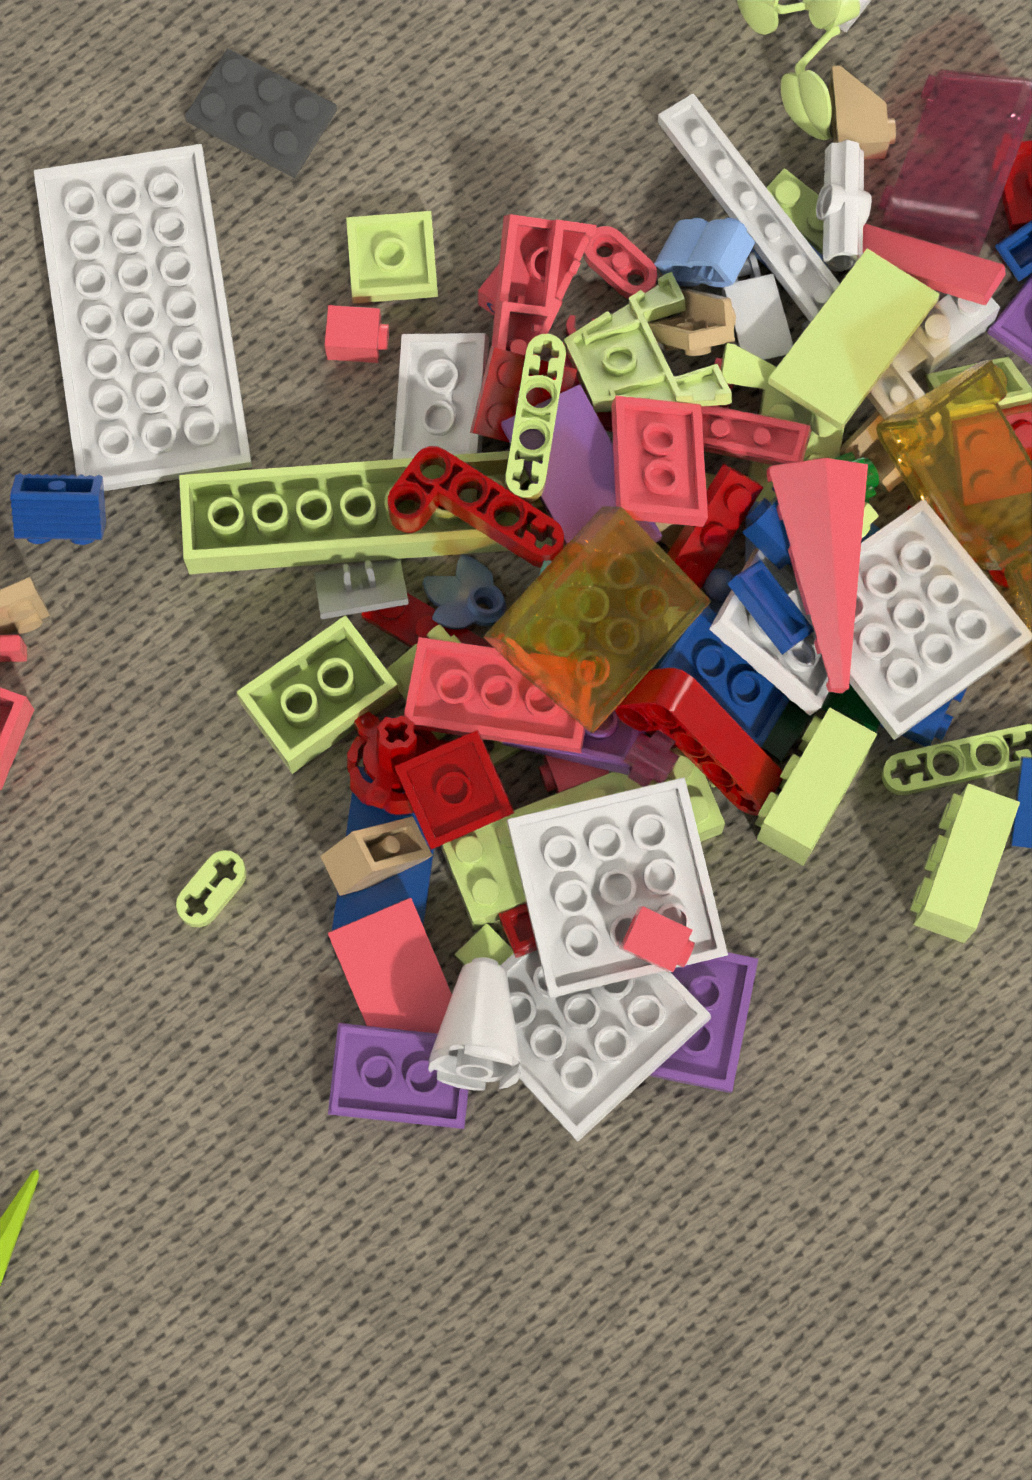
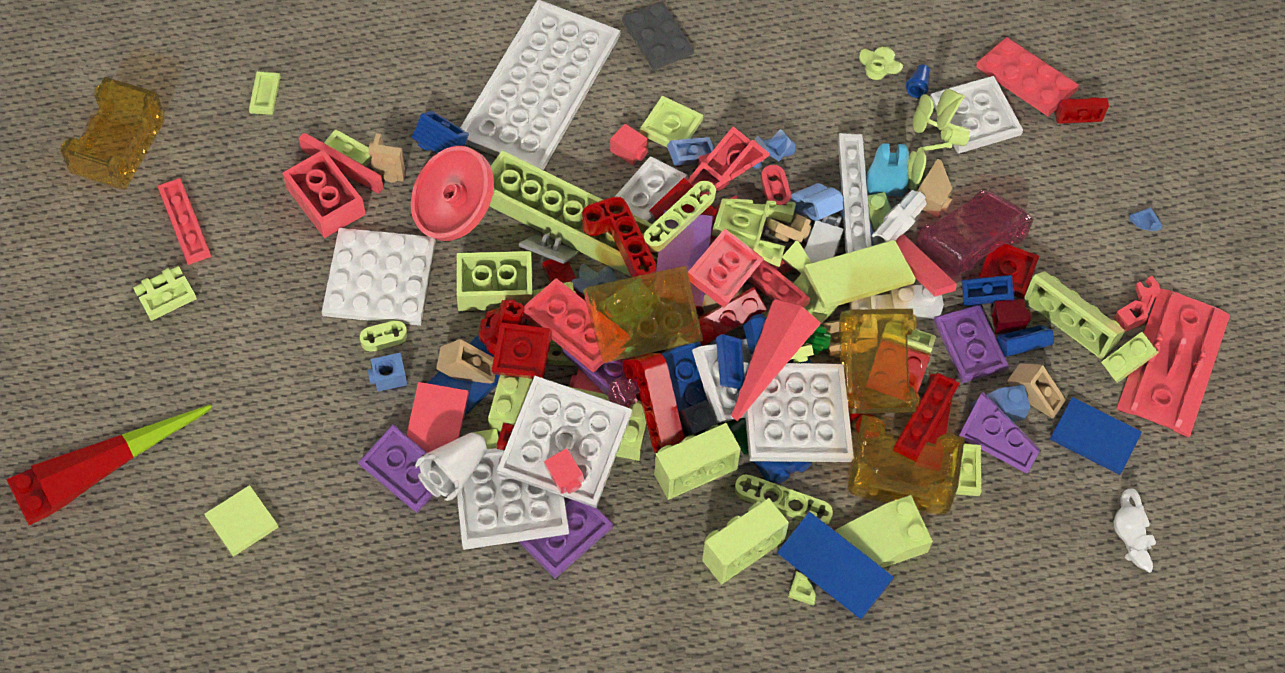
camera: 30 degrees right, 15 degrees down
none -> yellowish green tile [204,485,279,557]
none -> white plate [322,228,436,326]
none -> medium blue brick [367,353,407,392]
none -> coral dish [411,146,494,241]
none -> medium blue plate [667,137,714,166]
none -> black brick [678,400,717,437]
none -> medium blue piece [753,129,796,169]
none -> medium azure piece [866,143,909,197]

